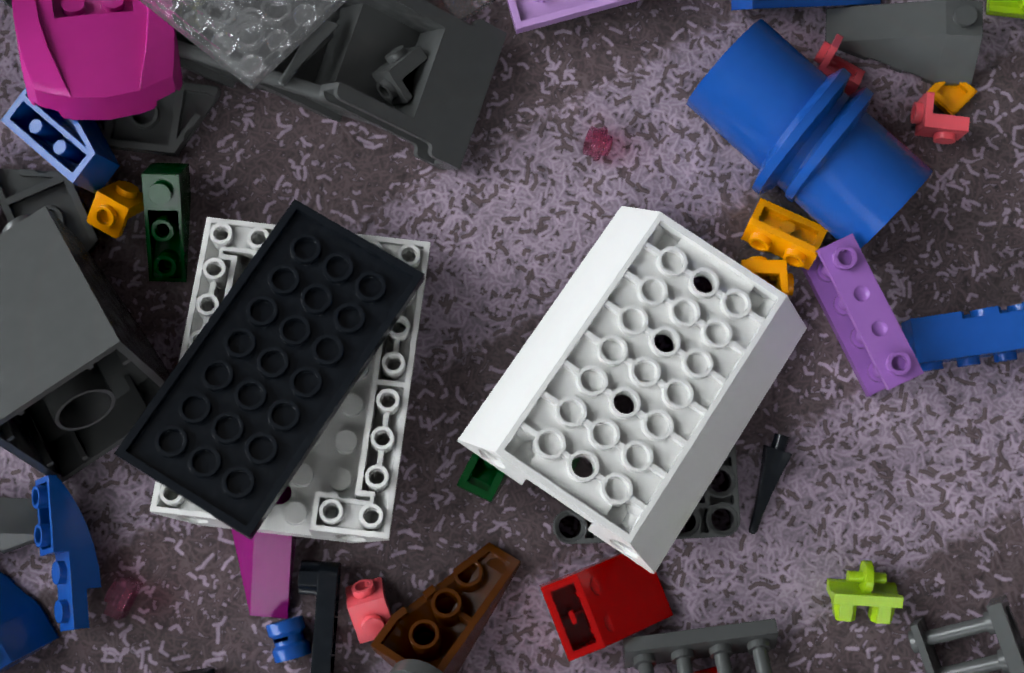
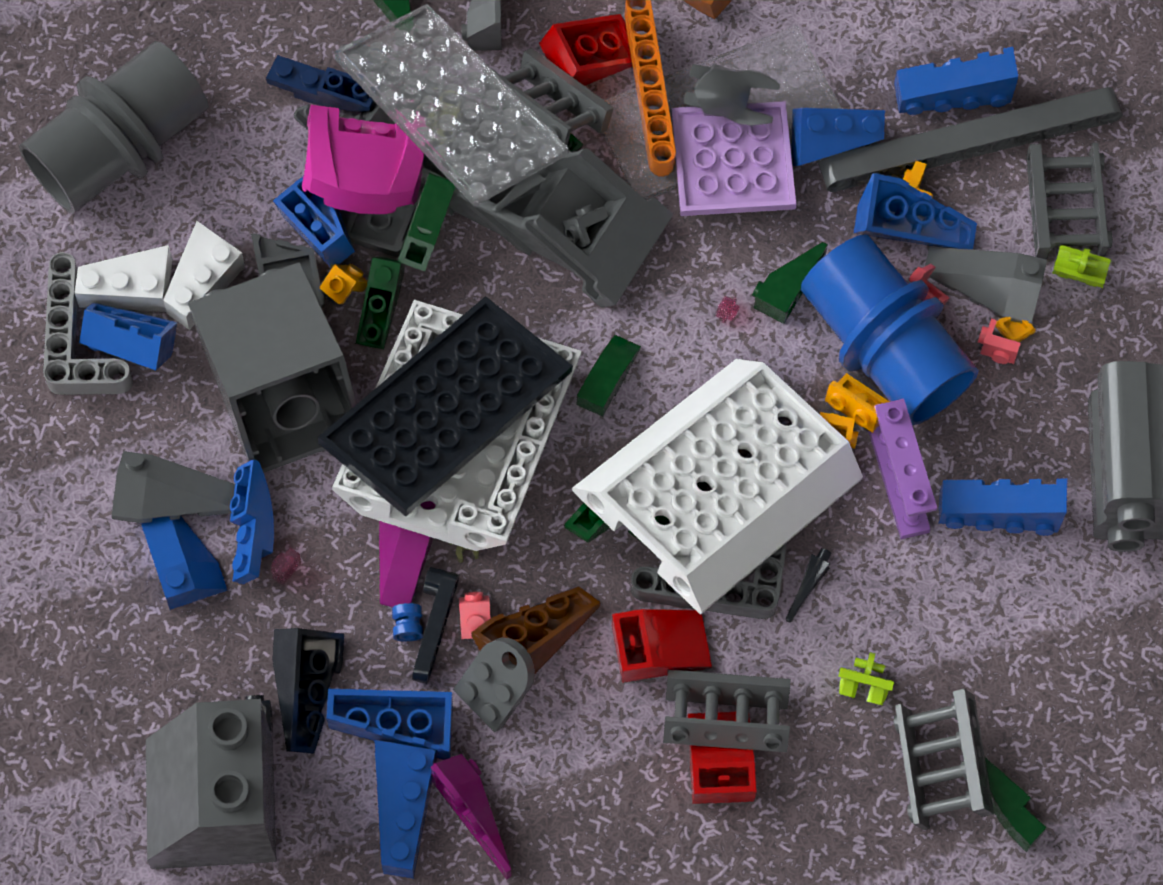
camera: 10 degrees right, 15 degrees down
none -> dark green slope [397,173,457,271]
none -> dark green slope [576,335,641,417]
none -> dark green slope [752,242,828,324]

